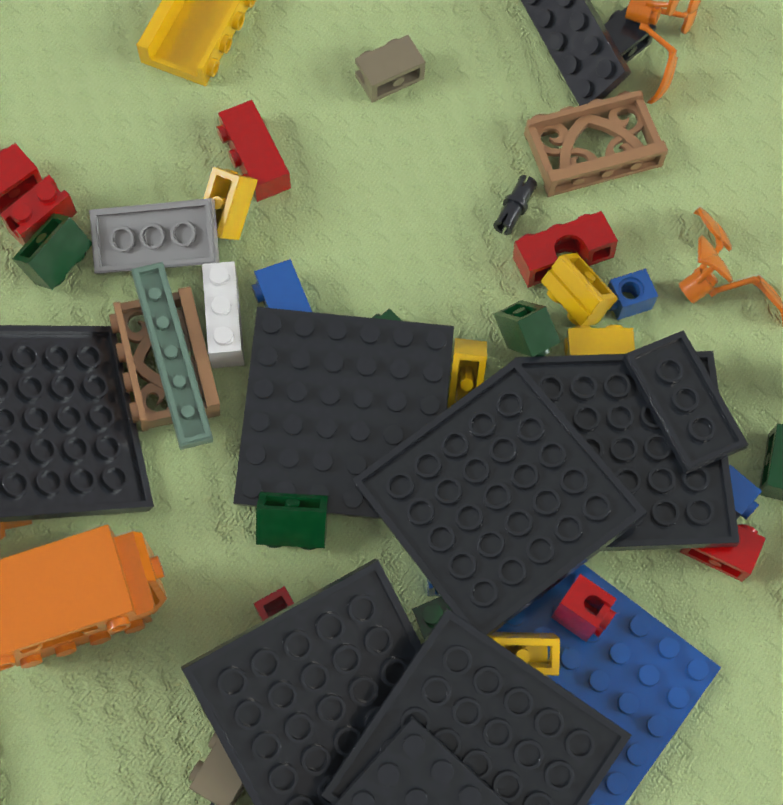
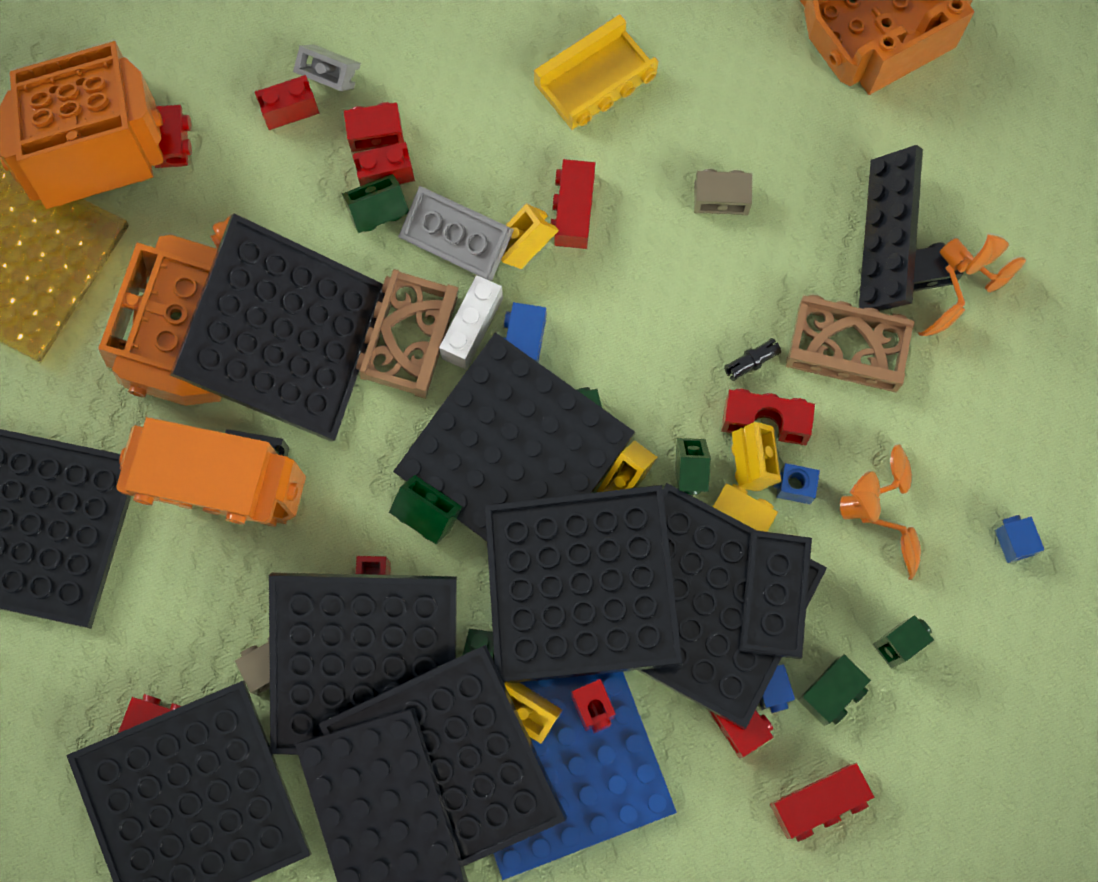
camera: 35 degrees right, 5 degrees up
sand green tile [131,262,213,450] -> none

